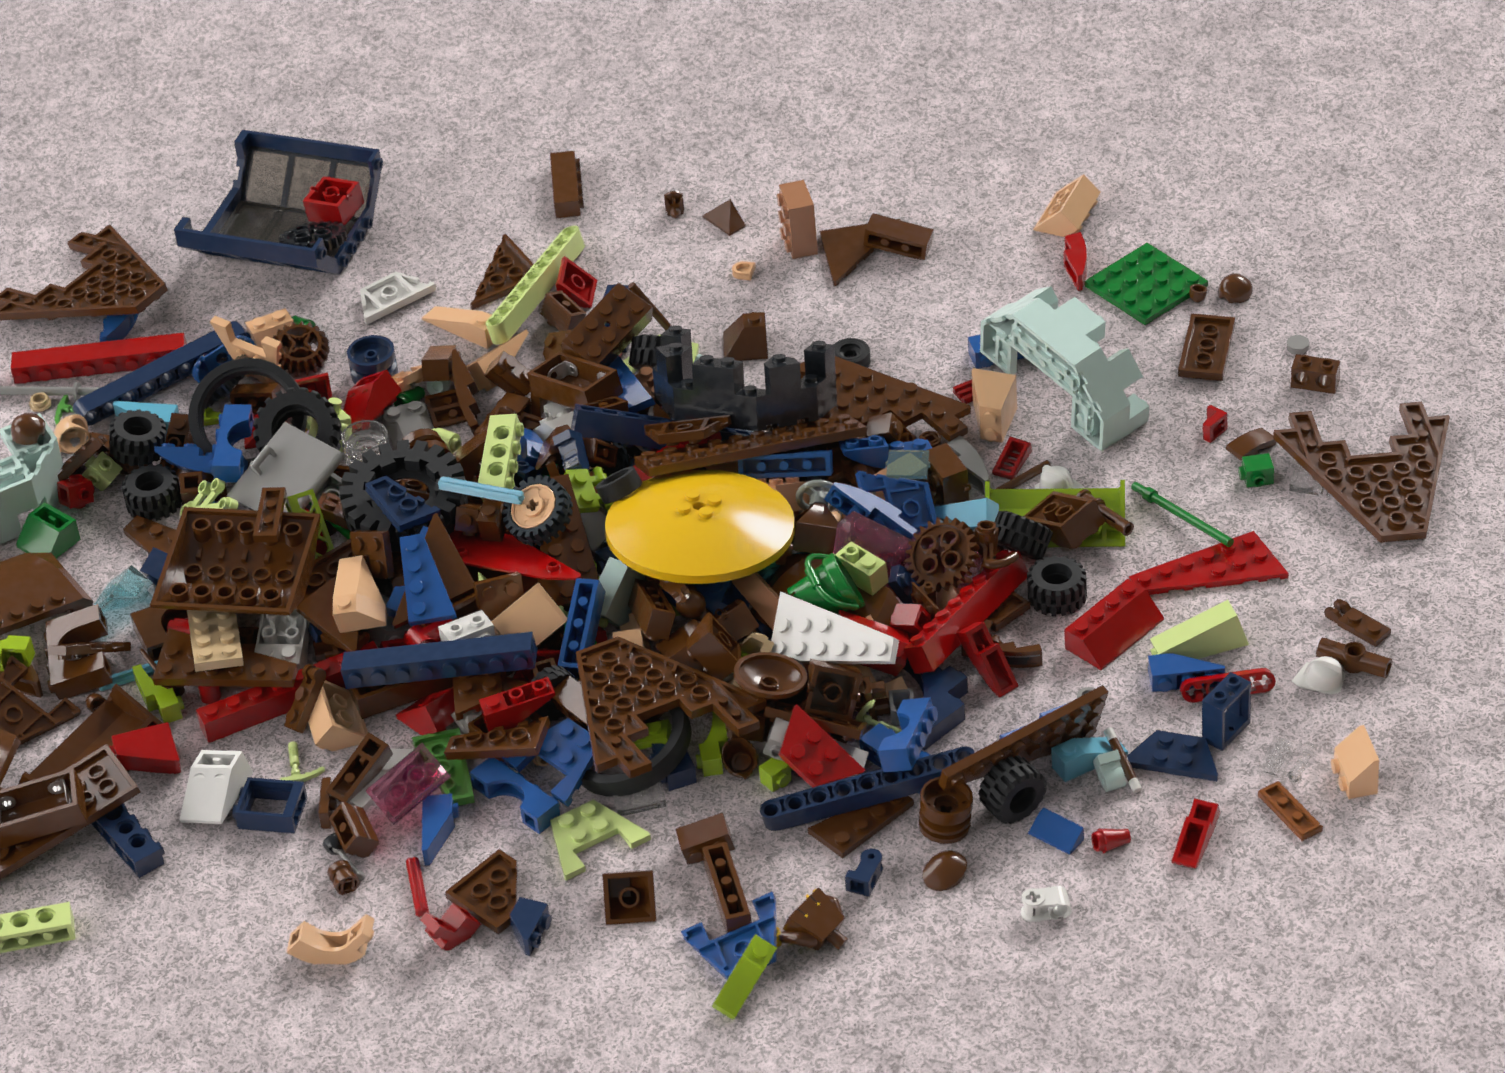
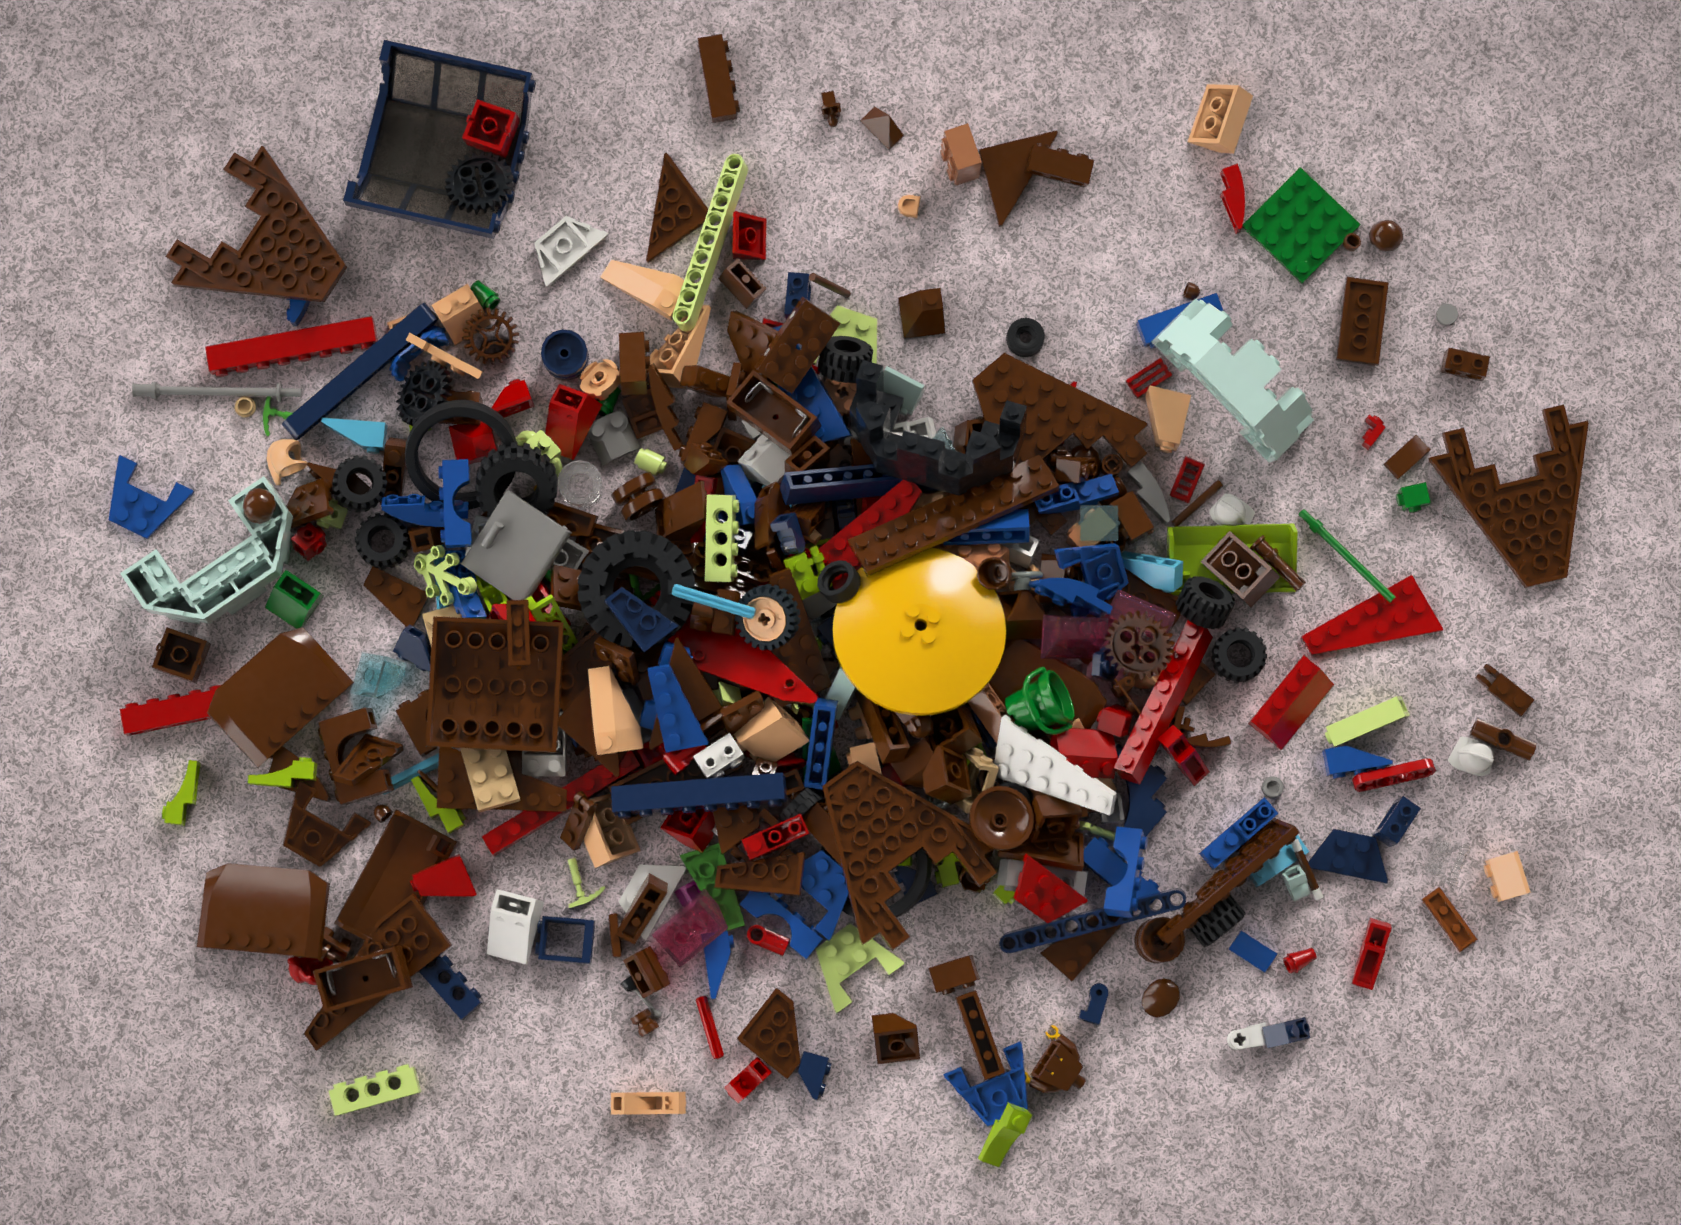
camera: 10 degrees left, 40 degrees up
reddish brown wing [644,415,732,446] -> none
yellowish green slope [835,541,889,596] -> none
reddish brown piece [973,520,1019,570] -> none
none -> red piece [747,925,790,956]
none -> reddish brown hair [977,557,1012,590]
none -> slope [1262,1017,1310,1048]

